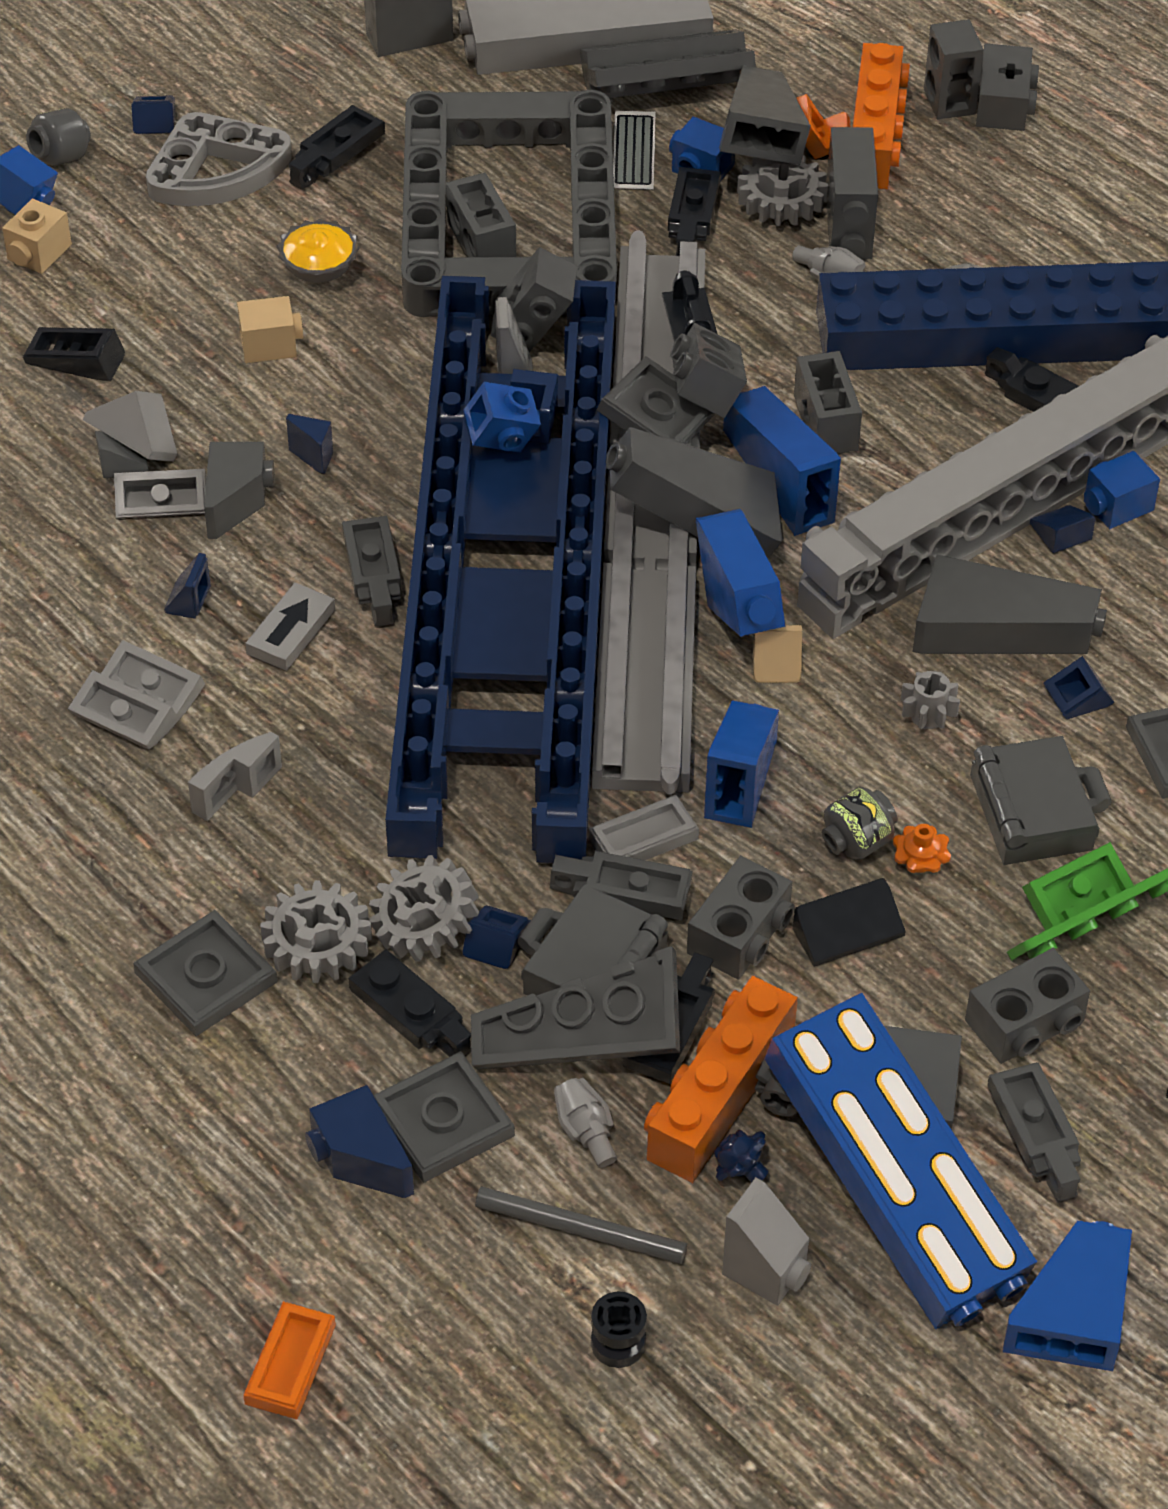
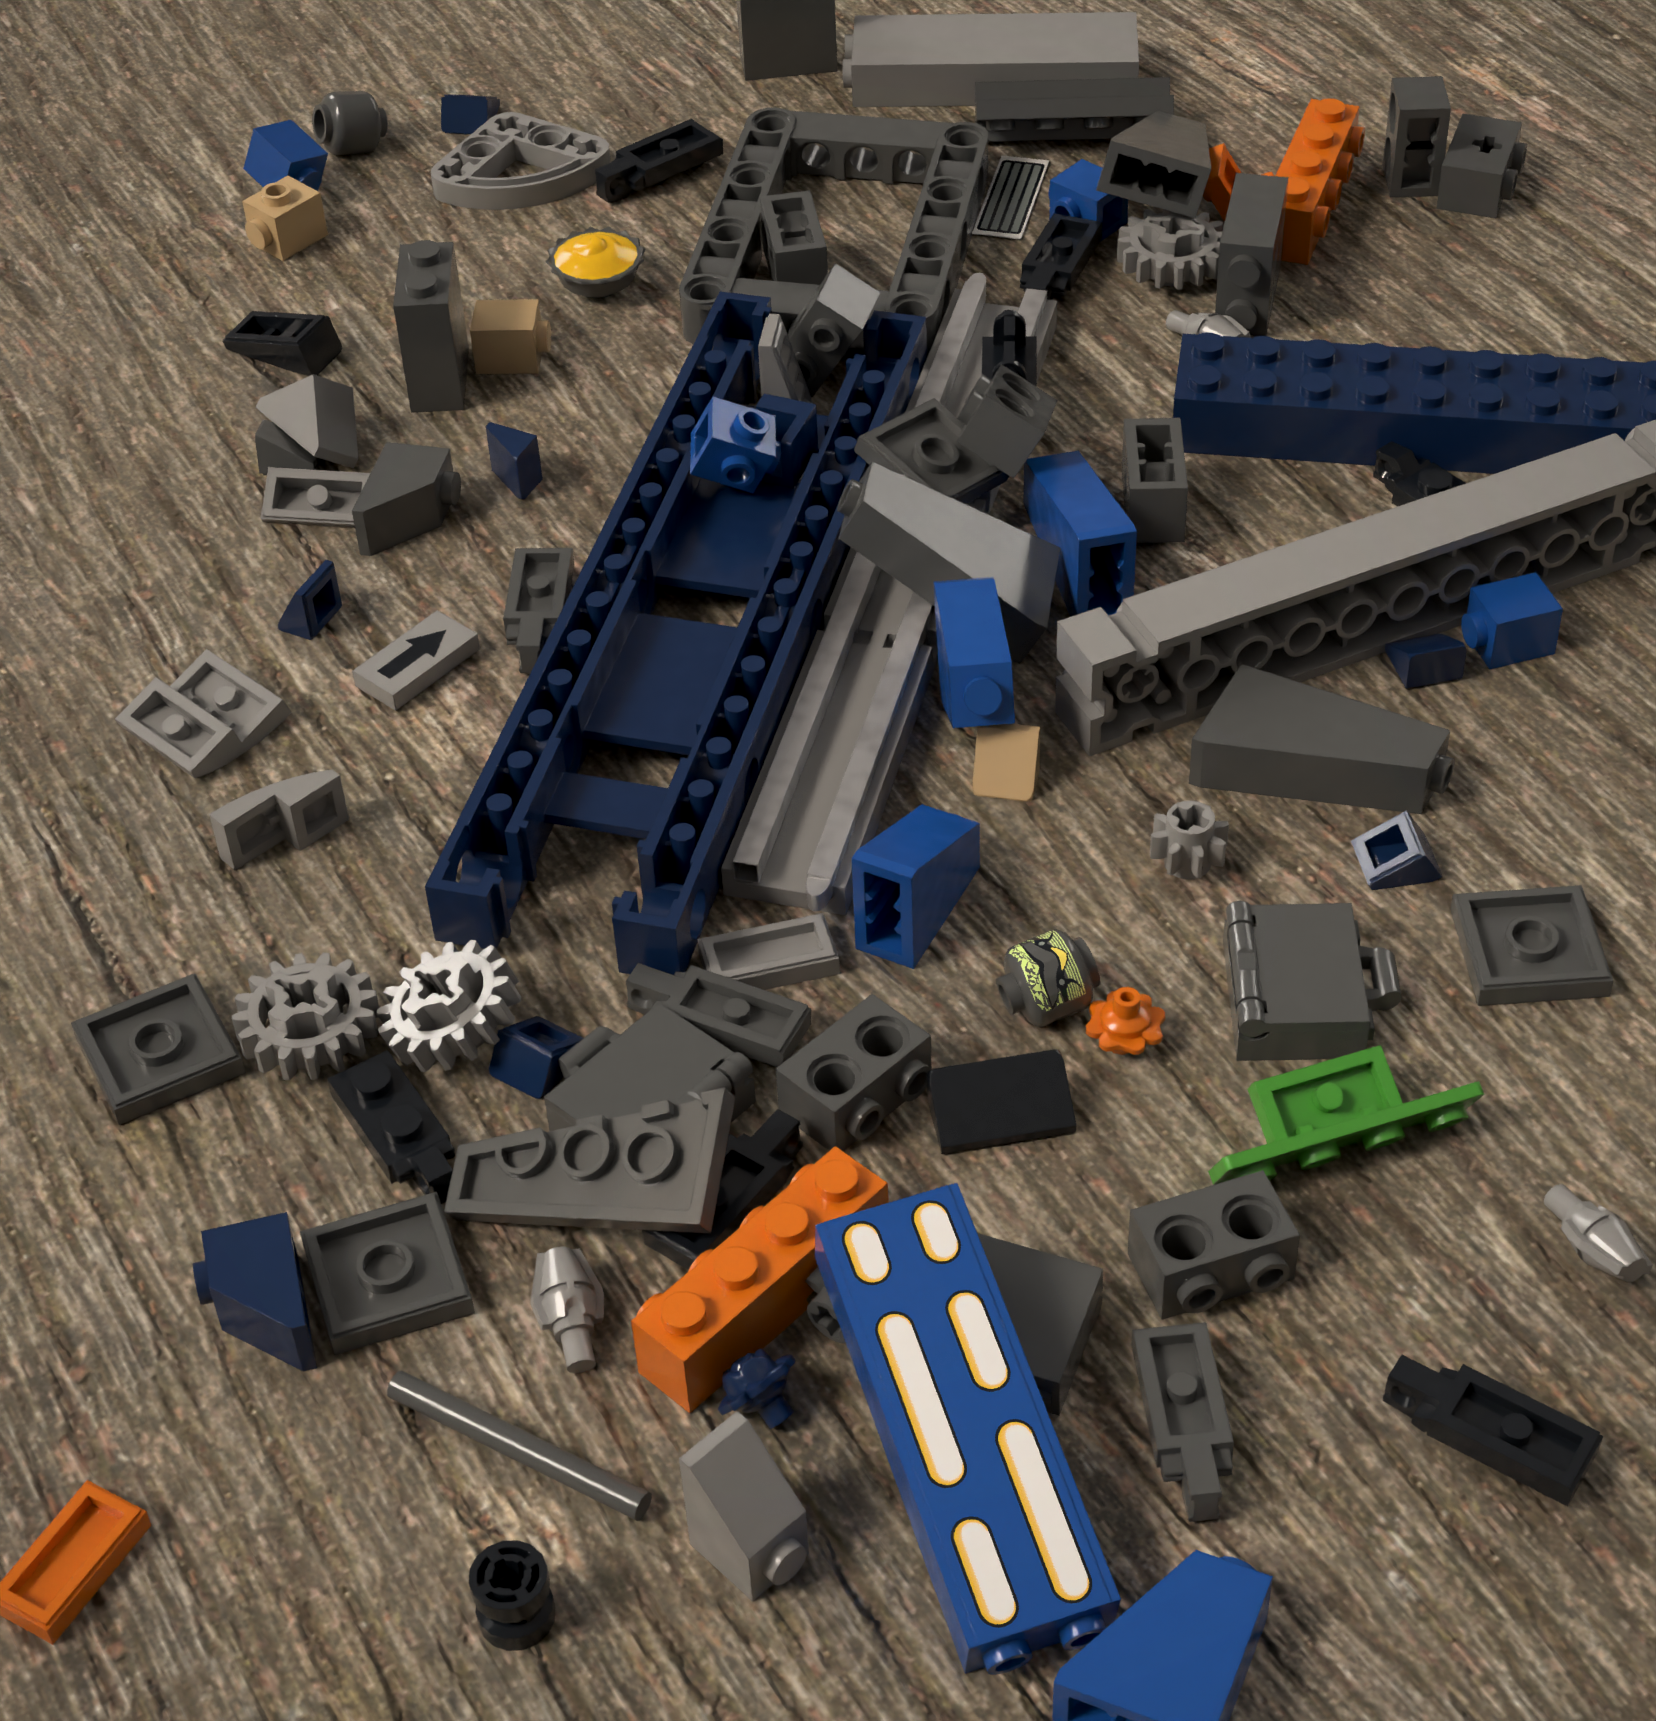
camera: 15 degrees right, 5 degrees down
none -> dark grey brick [393,240,469,413]

